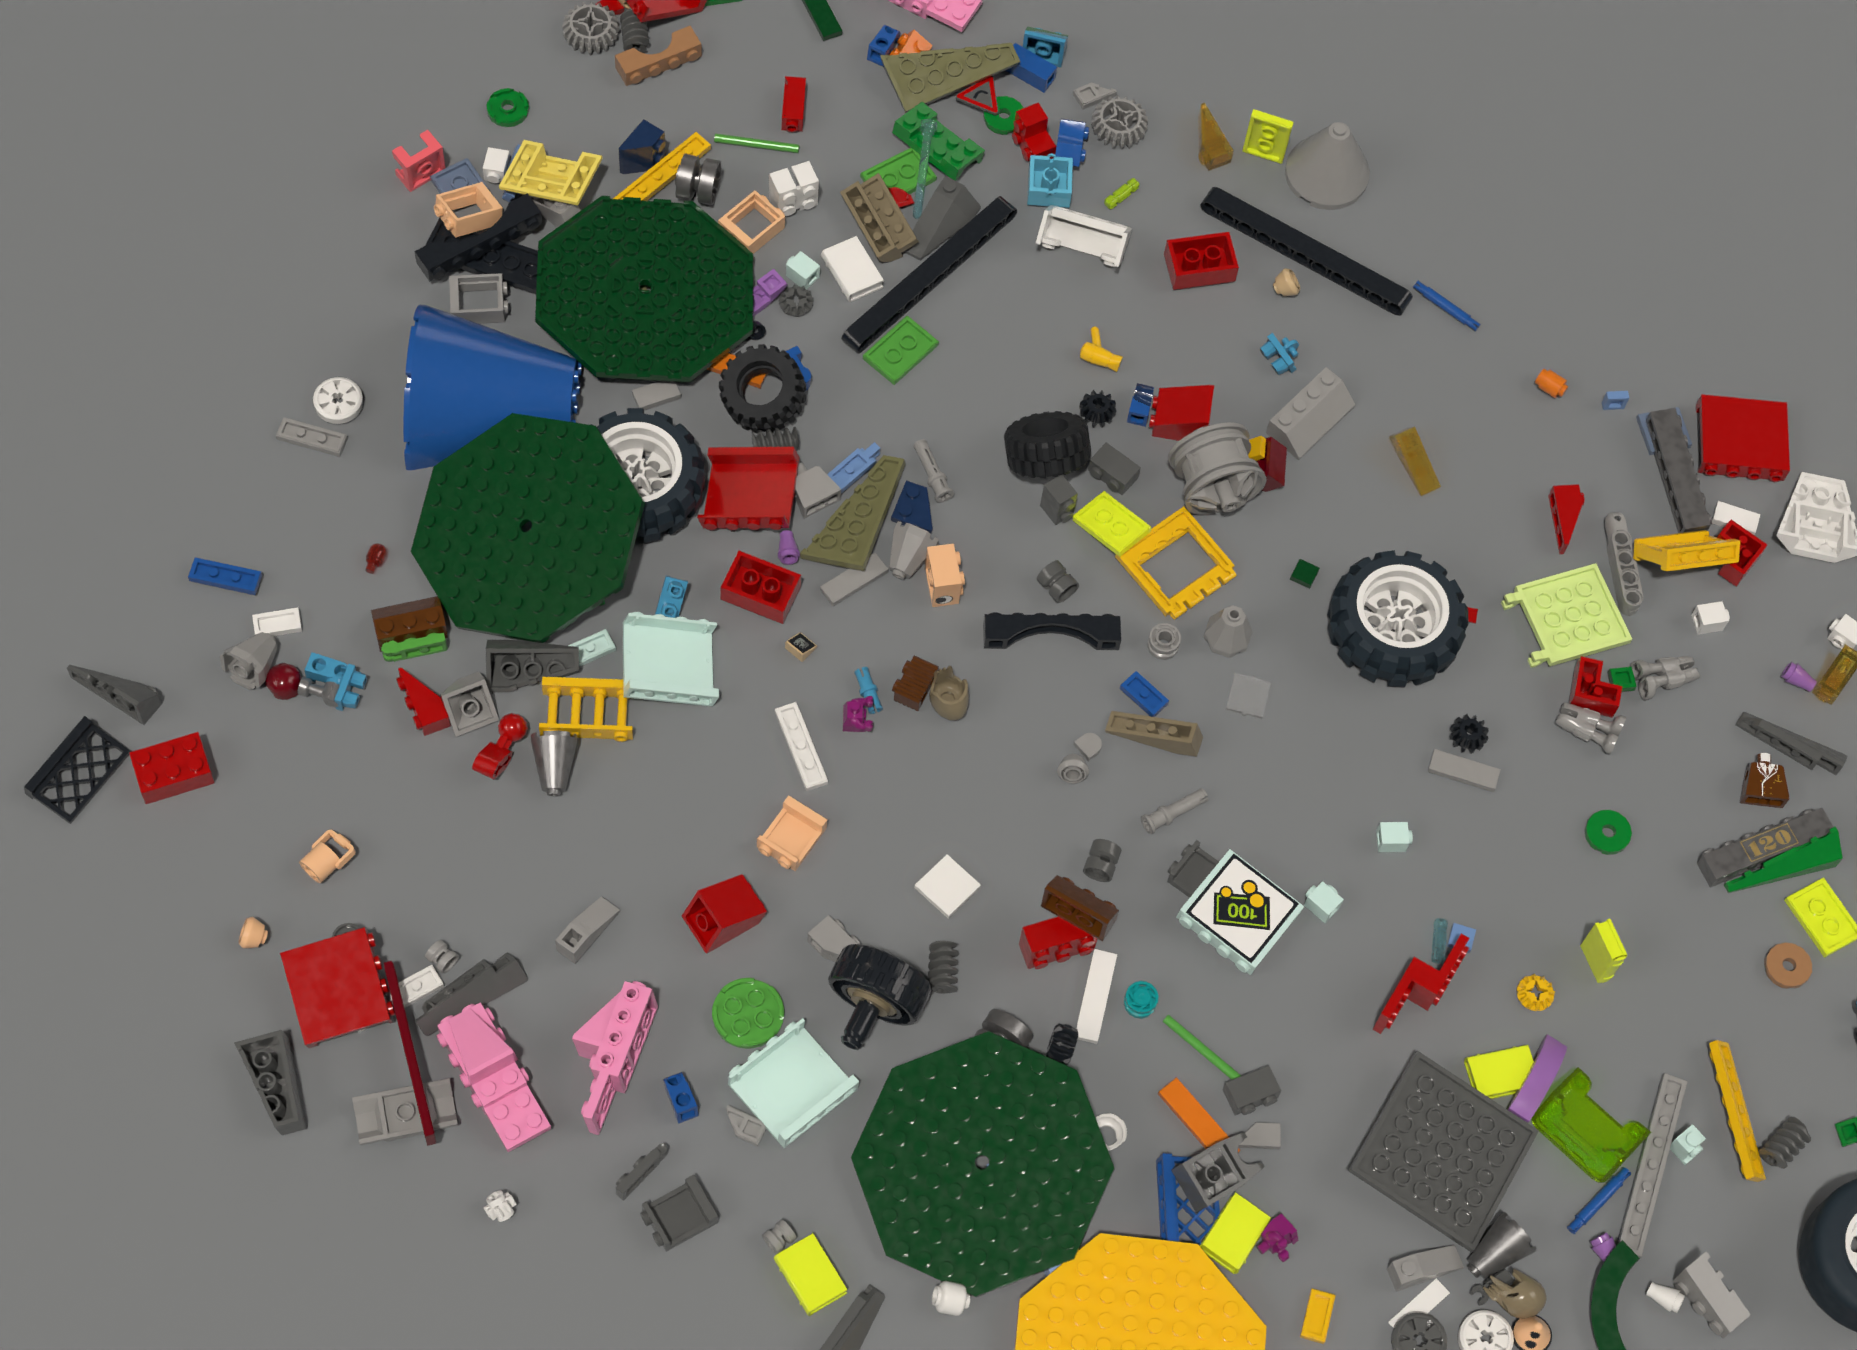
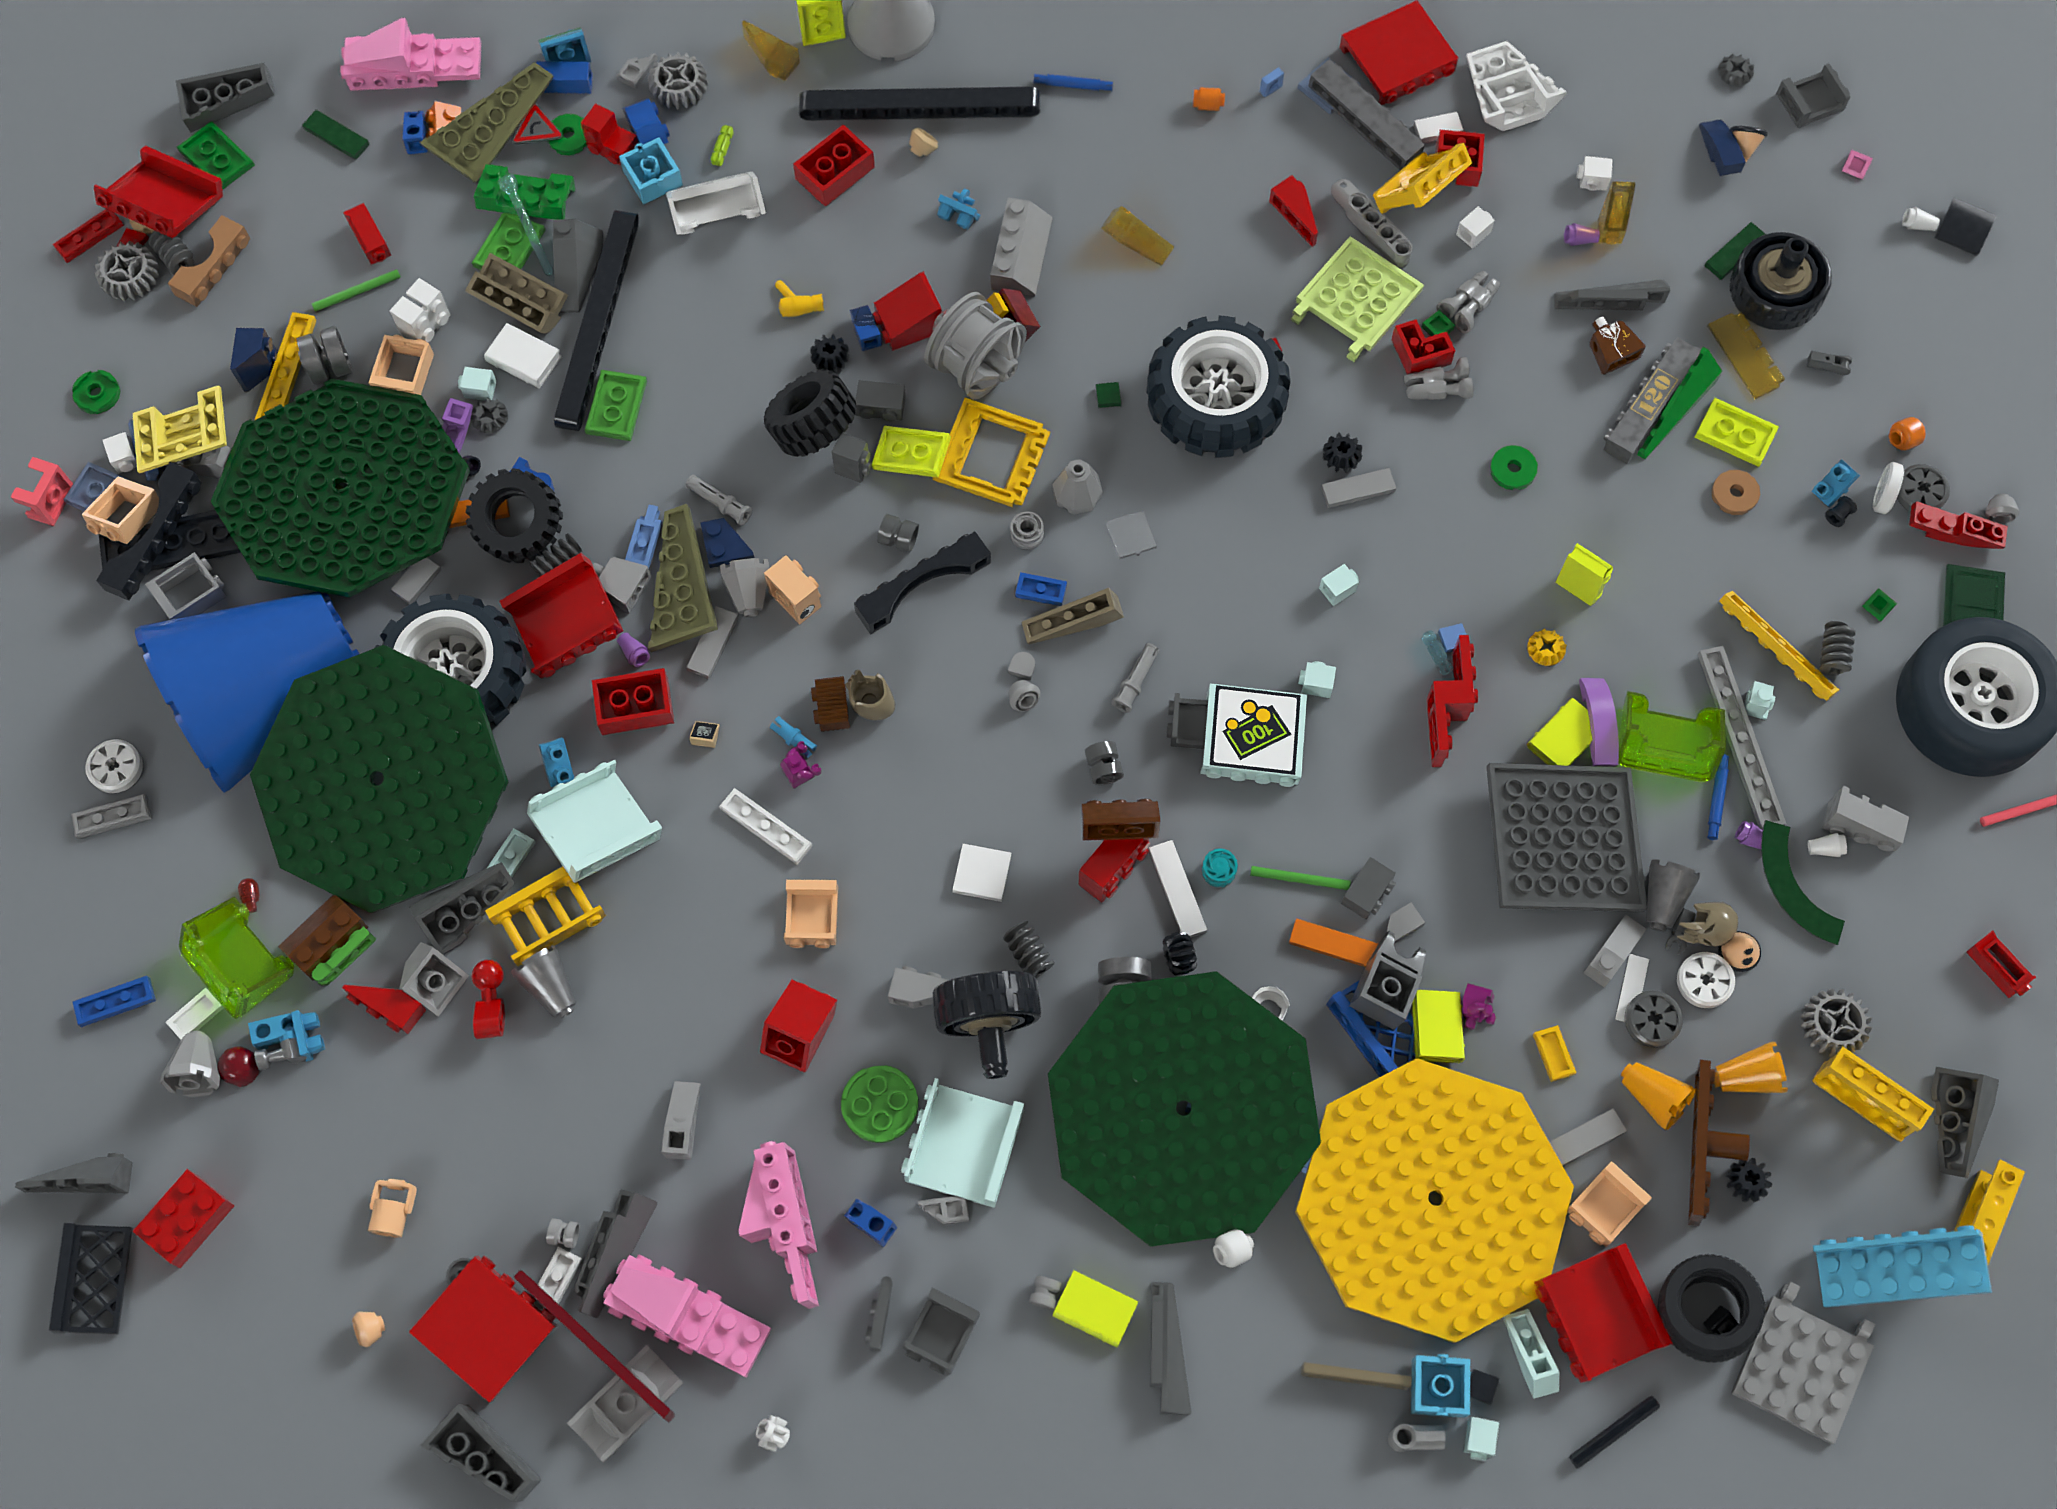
camera: 25 degrees left, 5 degrees up
red tile [888,187,914,208] -> none
none -> clear neon green windscreen [179,897,294,1019]

